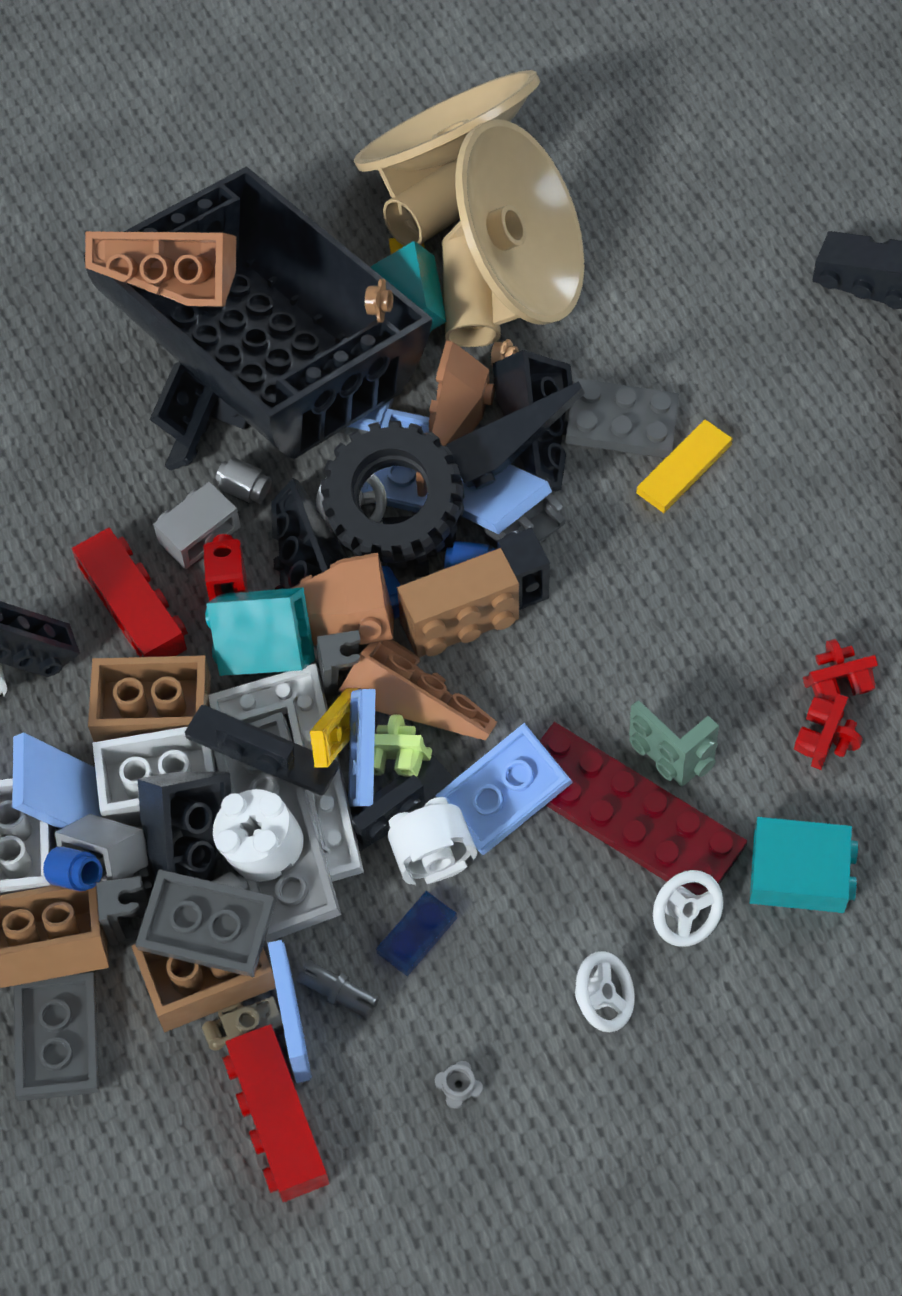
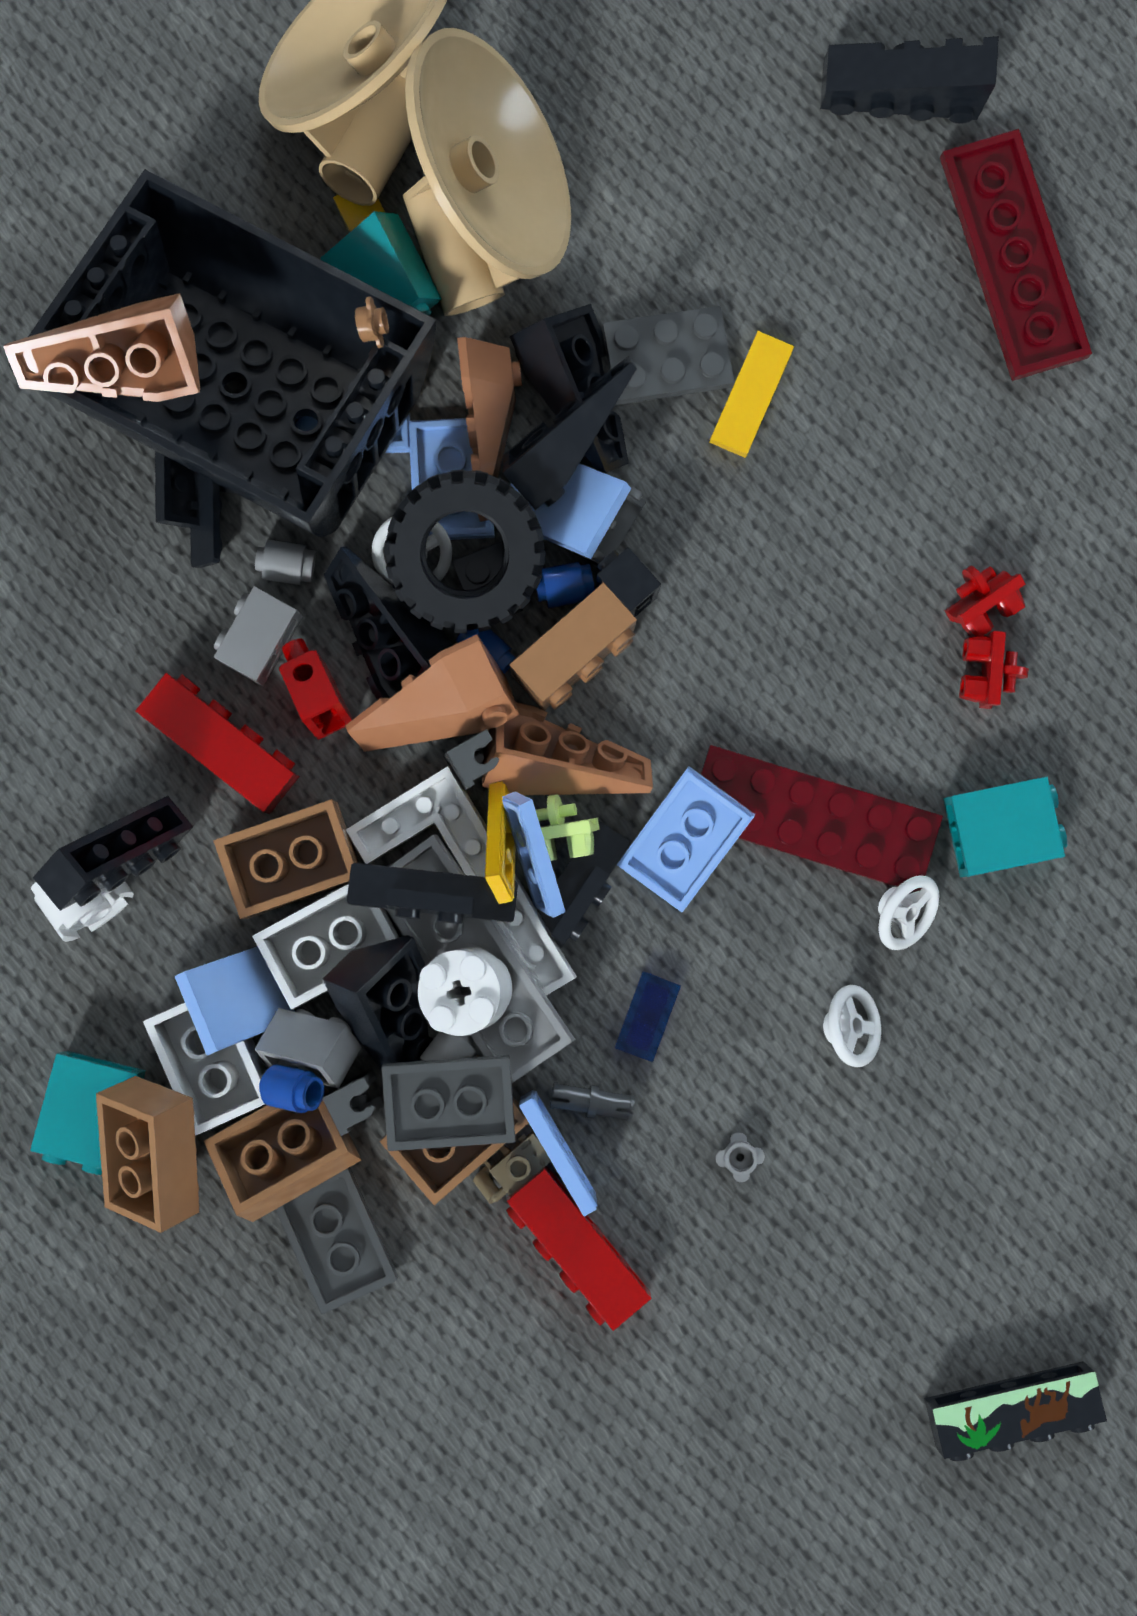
camera: 25 degrees left, 25 degrees up
teal brick [205,588,316,676] -> none
white brick [388,797,477,885] -> none
light nougat plate [491,339,519,367] -> none
sand green bracket [629,700,719,787] -> none

